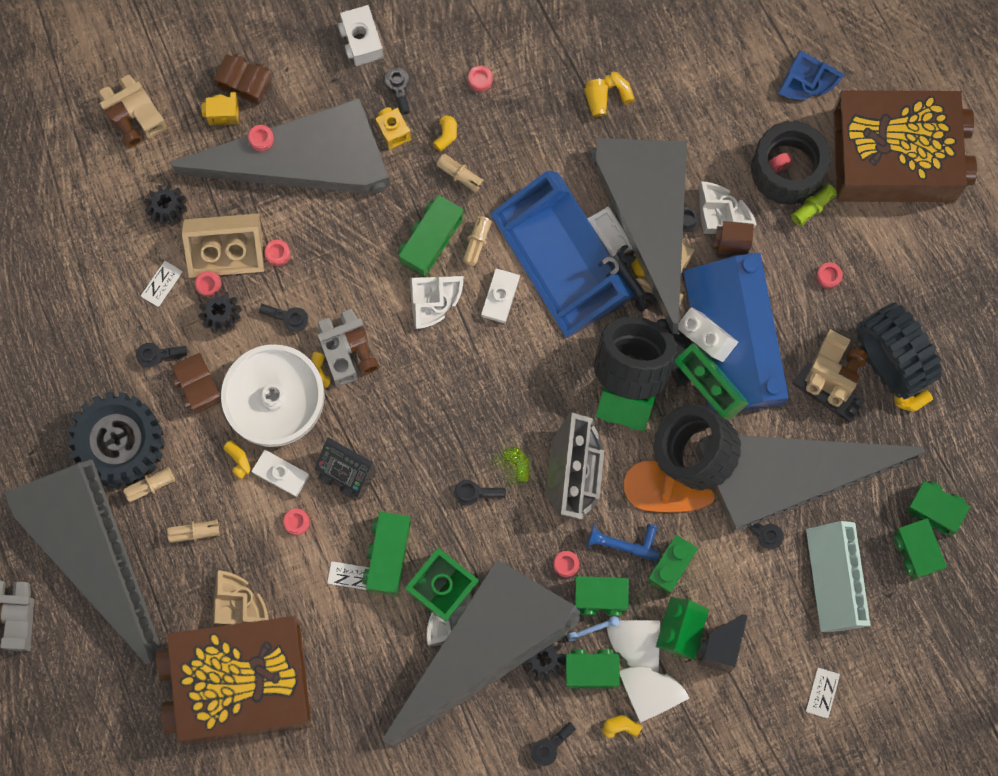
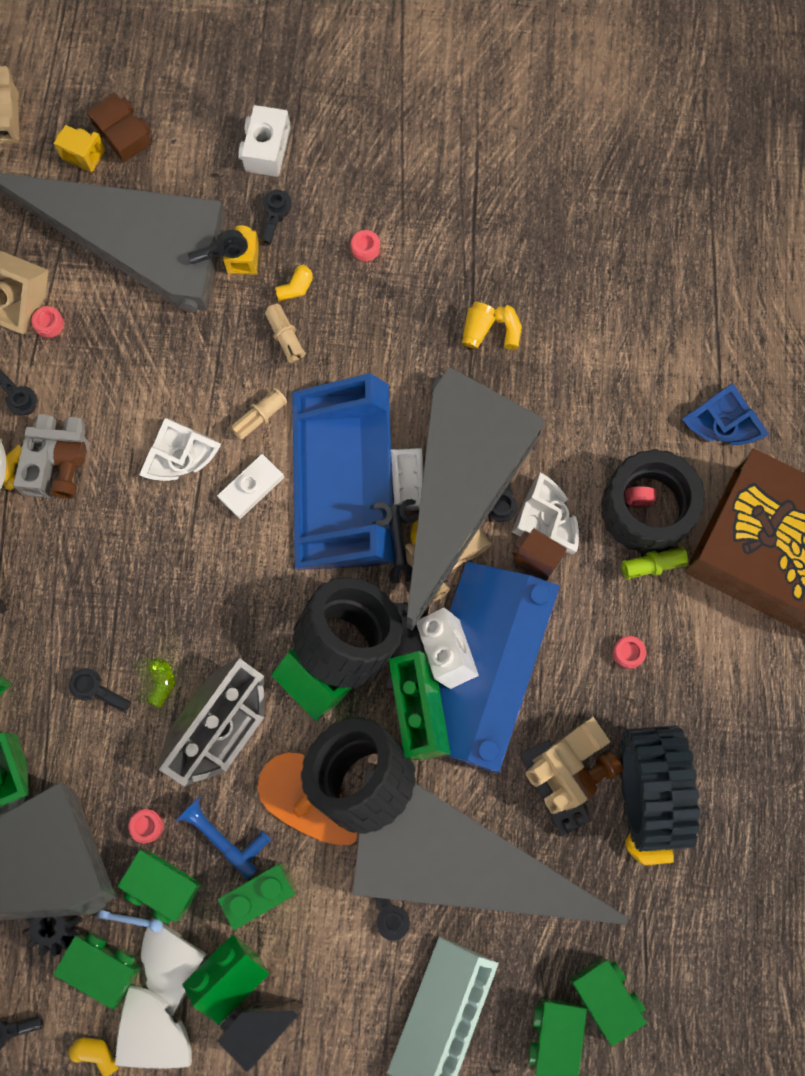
camera: 30 degrees right, 0 degrees up
coral tile [248,125,274,151] -> none
green brick [398,195,464,277] -> none
none -> black plate [188,230,248,265]

